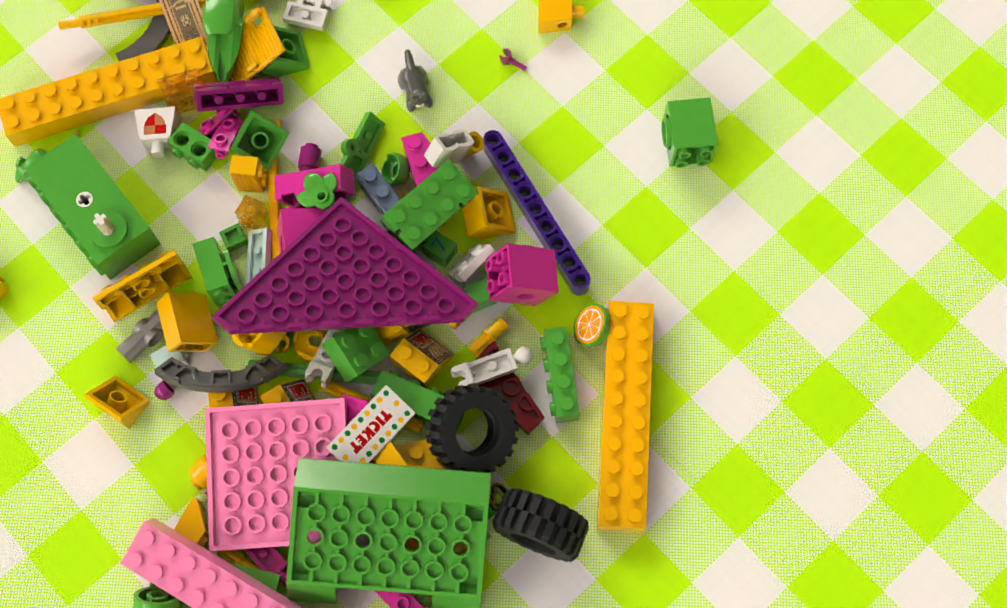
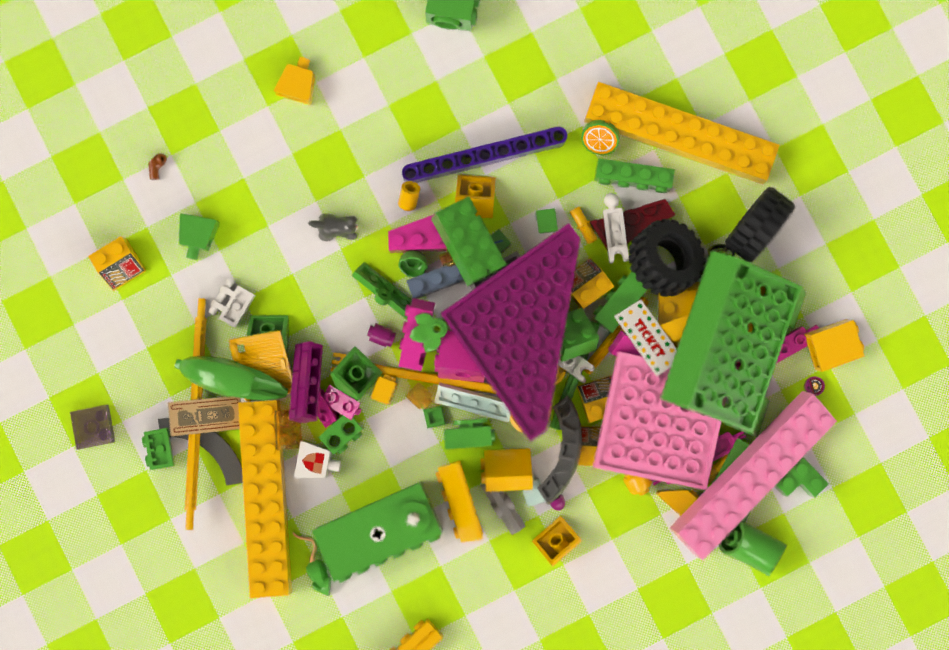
camera: 70 degrees left, 15 degrees up
white brick [424,129,475,167] -> none
white plate [448,243,495,282] -> none
dark pink brick [485,243,559,306] -> none
magenta hand [499,48,527,71] -> none

